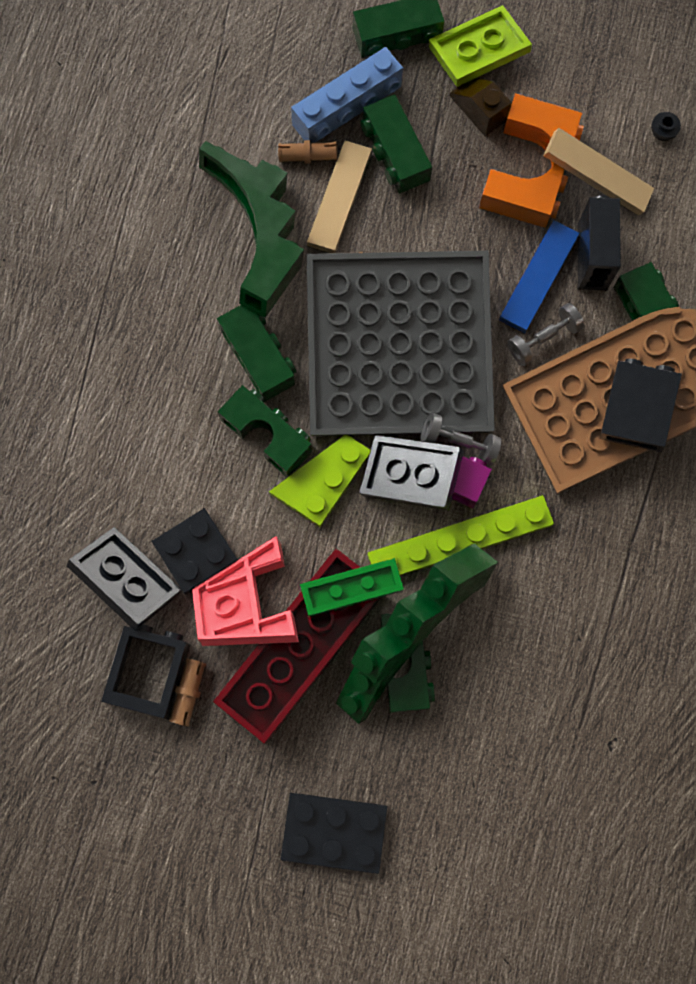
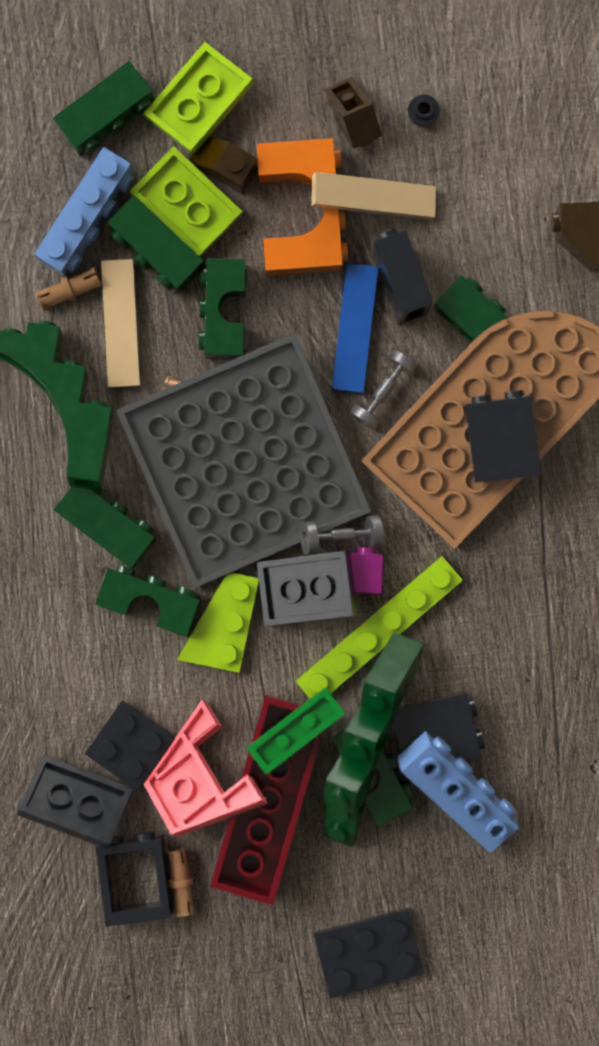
camera: 15 degrees left, 10 degrees up
none -> lime plate [129,146,243,257]
none -> dark green arch [199,258,247,360]
none -> dark brown slope [324,77,382,149]
none -> black brick [392,692,485,761]
none -> medium blue brick [397,731,519,853]

